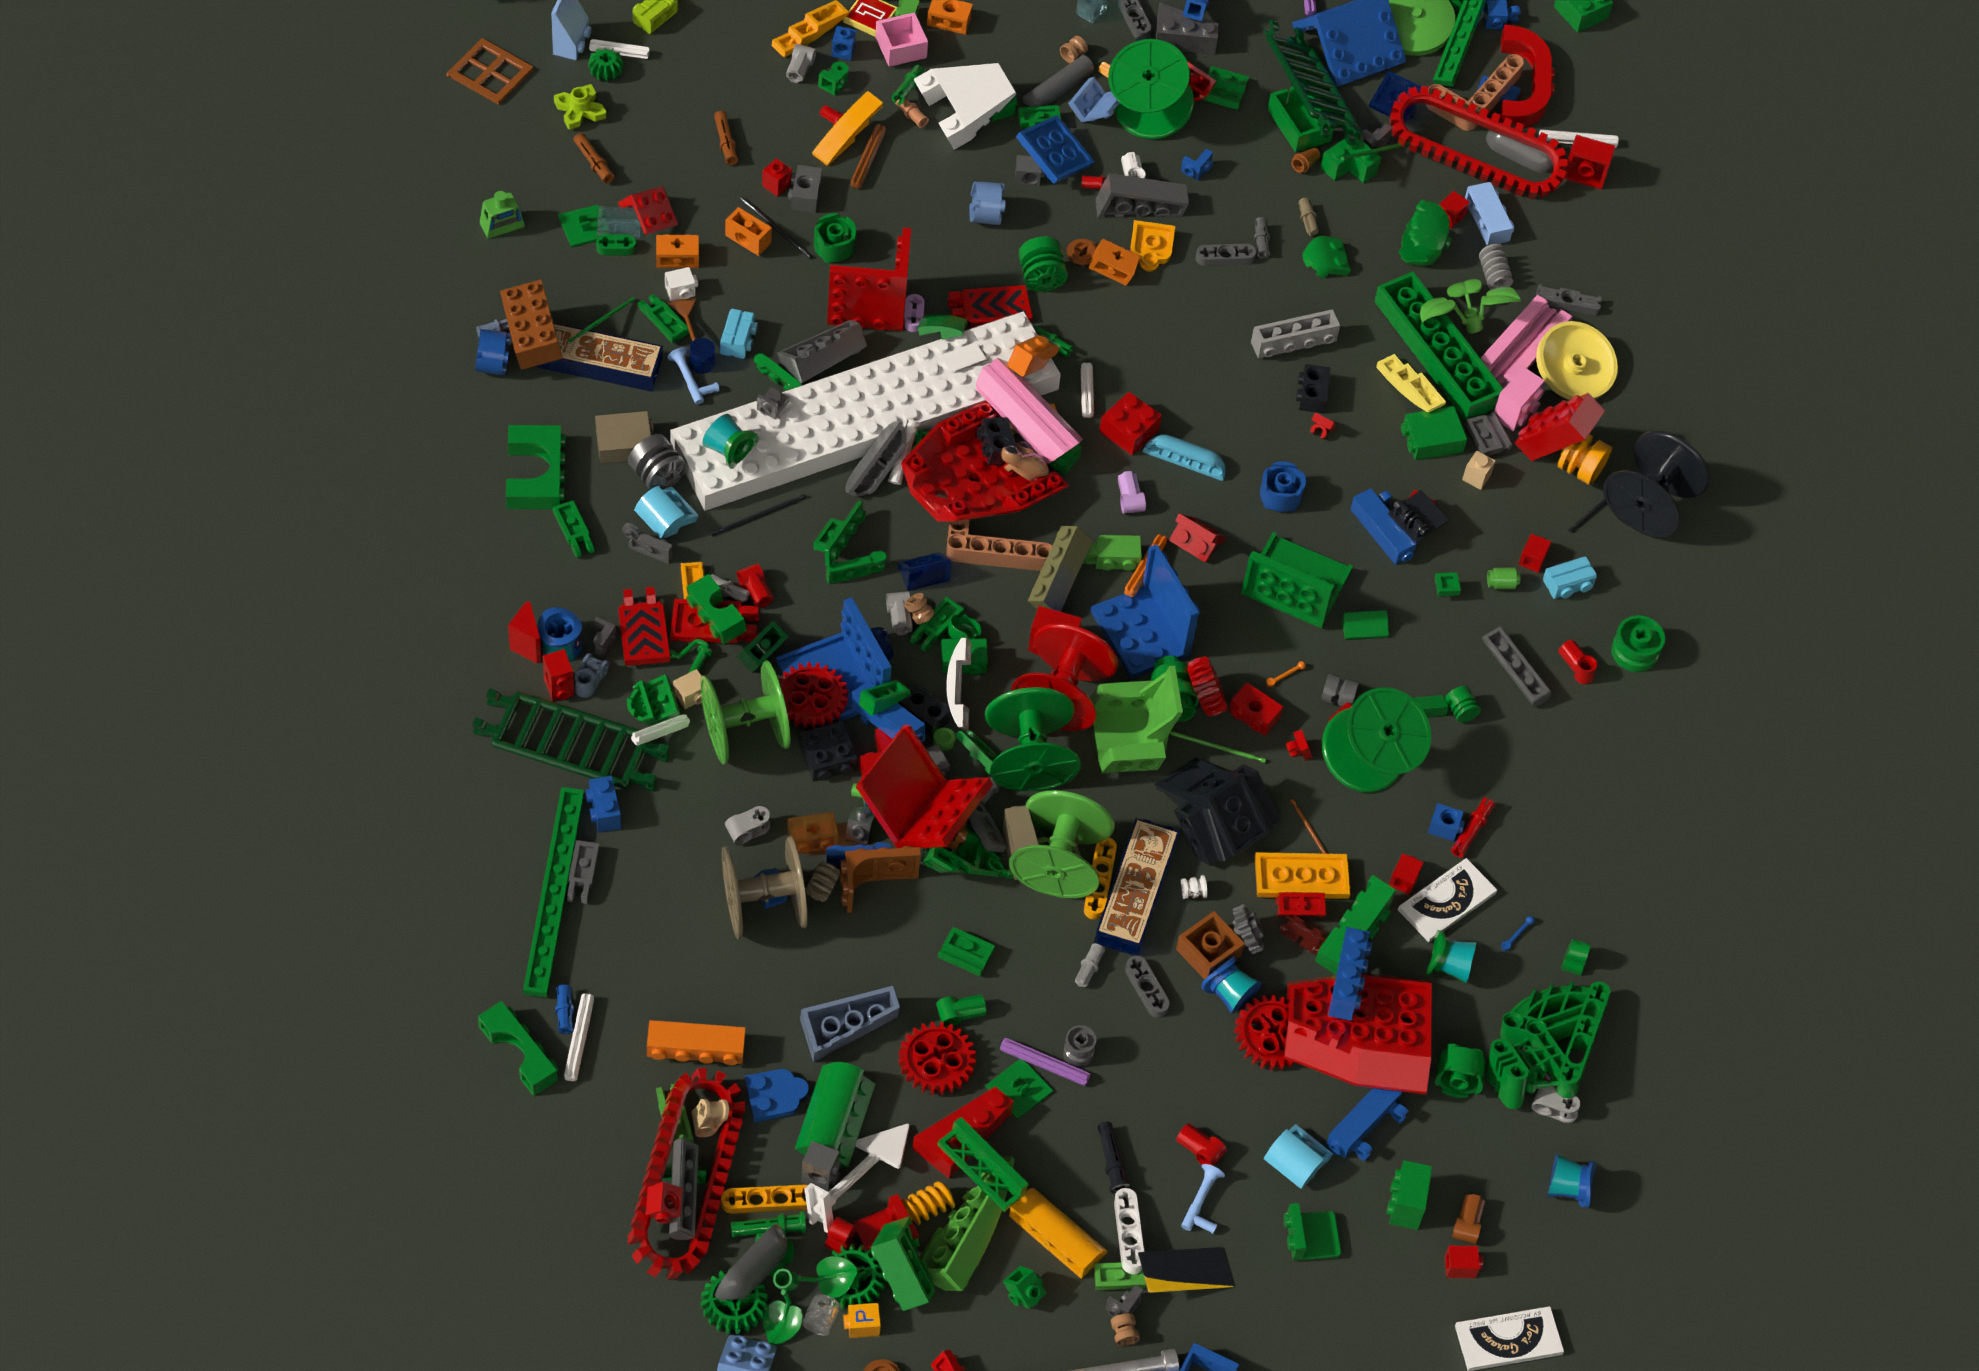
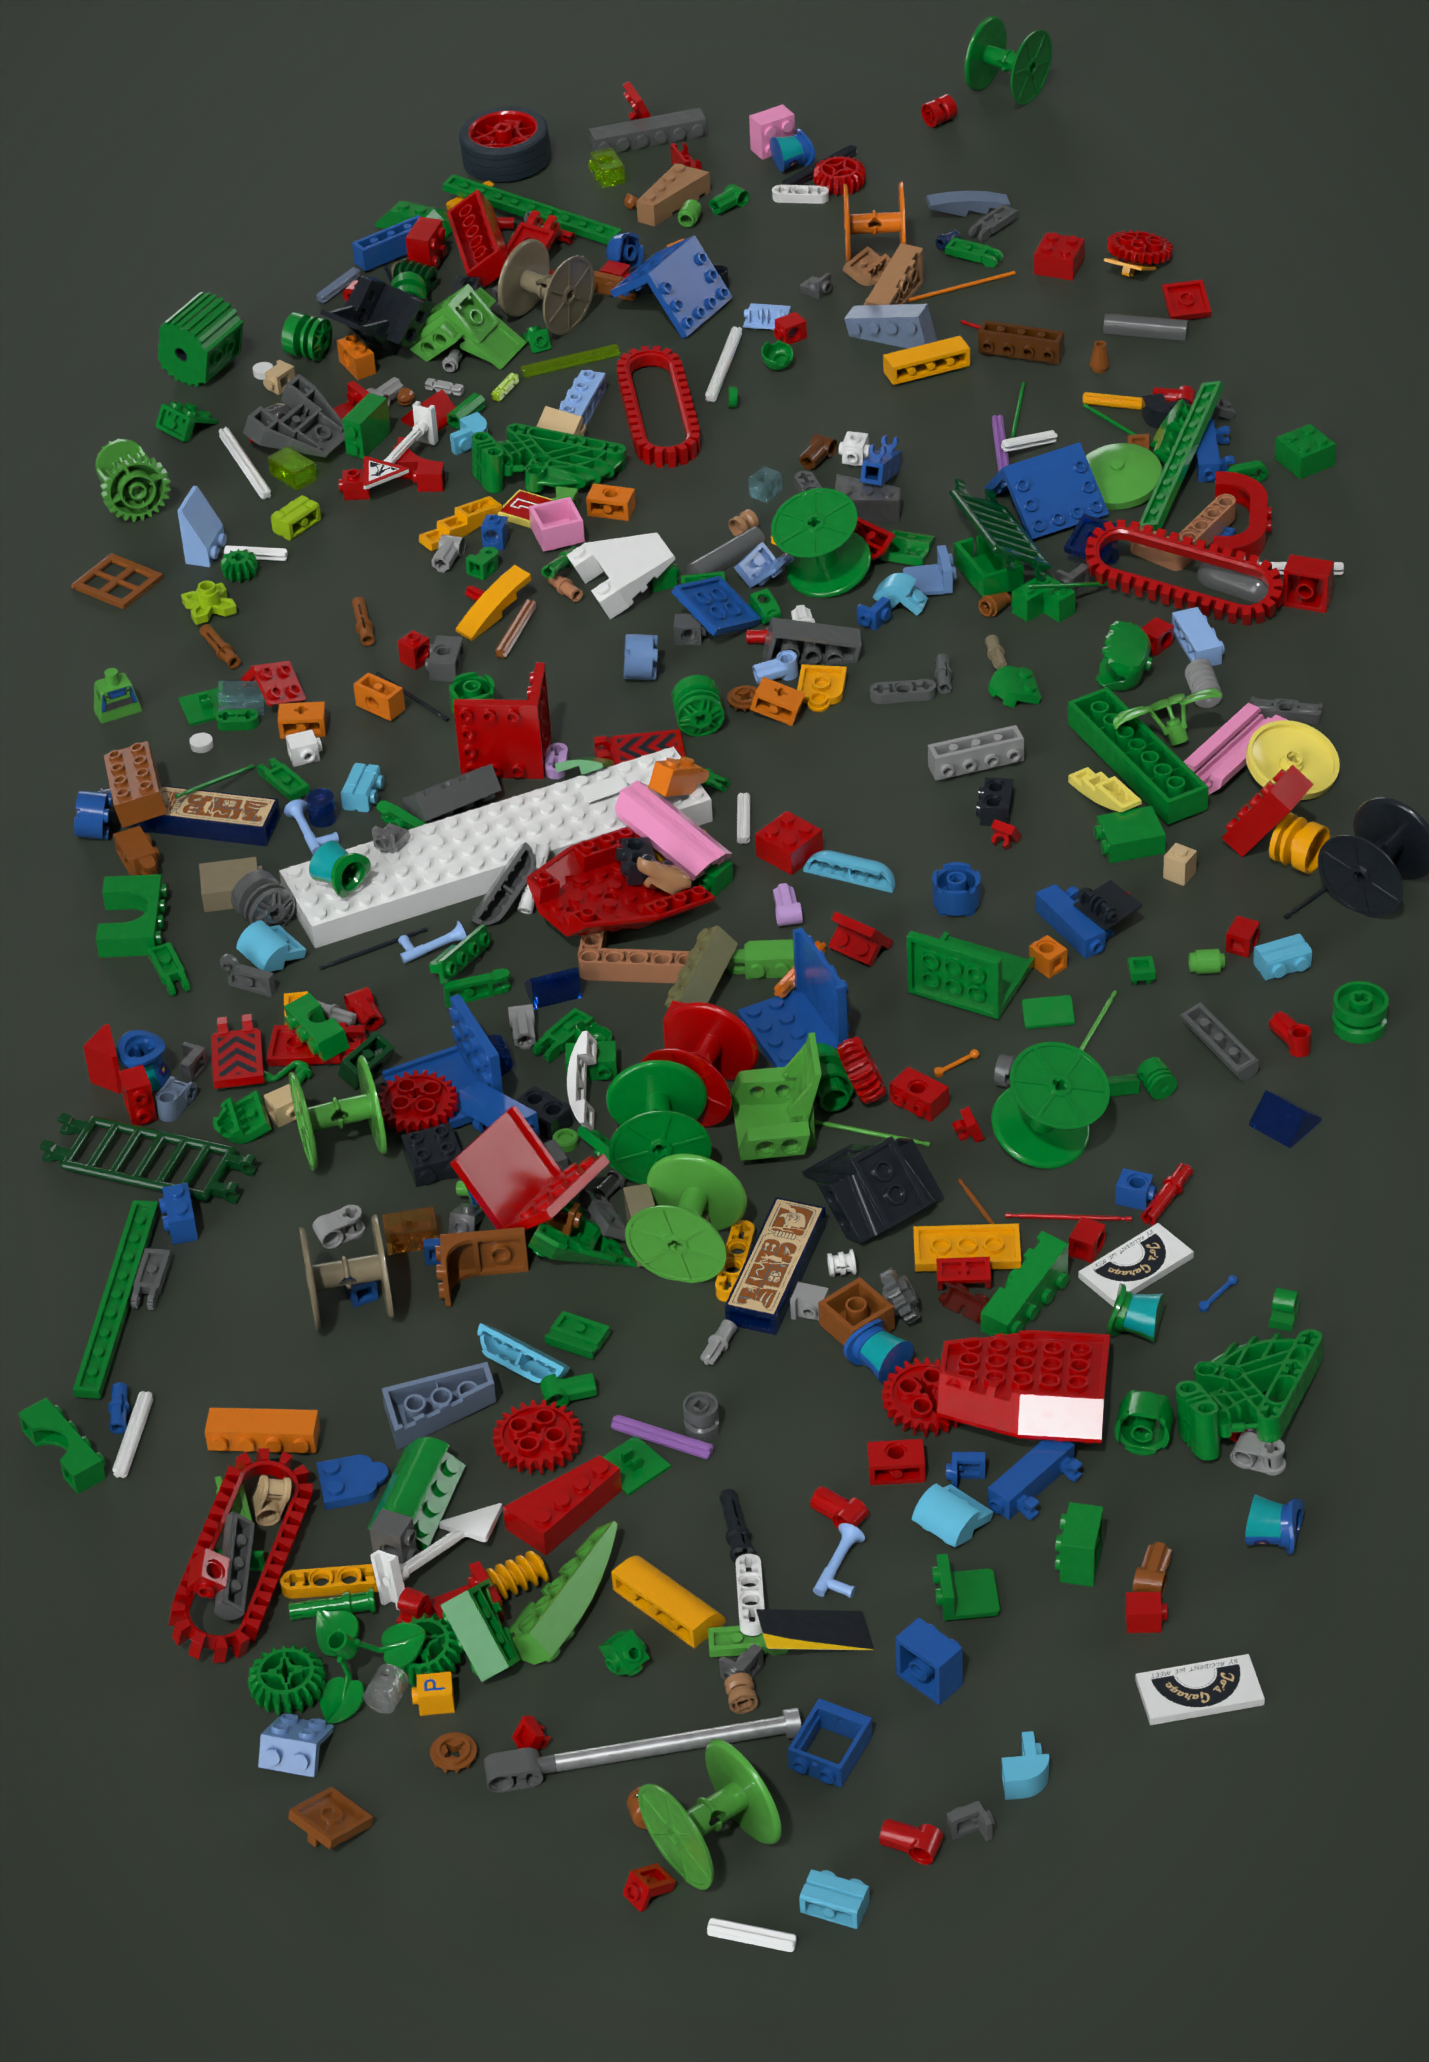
camera: 10 degrees right, 15 degrees down
white axle [631,714,690,746] -> none
dark orange piece [665,298,697,342] -> none
dark grey brick [715,1224,787,1301] -> none
dark tan gear [806,861,840,902] -> none
green slope [859,679,911,716] -> none
medium nougat wheel [904,593,934,624] -> none
green fence [937,1117,1028,1212] -> none
dark grey beam [1125,955,1169,1018] -> none
blue brick [1328,927,1372,1021] -> none
dark grey plate [1465,412,1512,456] -> none
bright pink piece [1494,367,1545,432] -> none
none -> dark orange hinge [113,826,160,876]
none -> white tile [190,733,213,753]
none -> light blue piece [398,921,467,964]
none -> medium azure brick [477,1323,570,1383]
none -> green leg [749,588,781,625]
none -> light blue piece [752,650,799,684]
none -> light grey brick [790,1282,829,1321]
none -> red brick [867,1439,925,1486]
none -> medium azure brick [873,573,928,616]
none -> blue brick [895,1617,963,1705]
none -> medium blue bracket [903,545,956,596]
none -> blue bracket [946,1452,985,1488]
none -> red piece [1005,1213,1132,1221]
none -> orange brick [1029,935,1067,979]
none -> bright green piece [1079,990,1117,1051]
none -> green beam [1227,460,1269,482]
none -> clear blue slope [1249,1090,1322,1148]

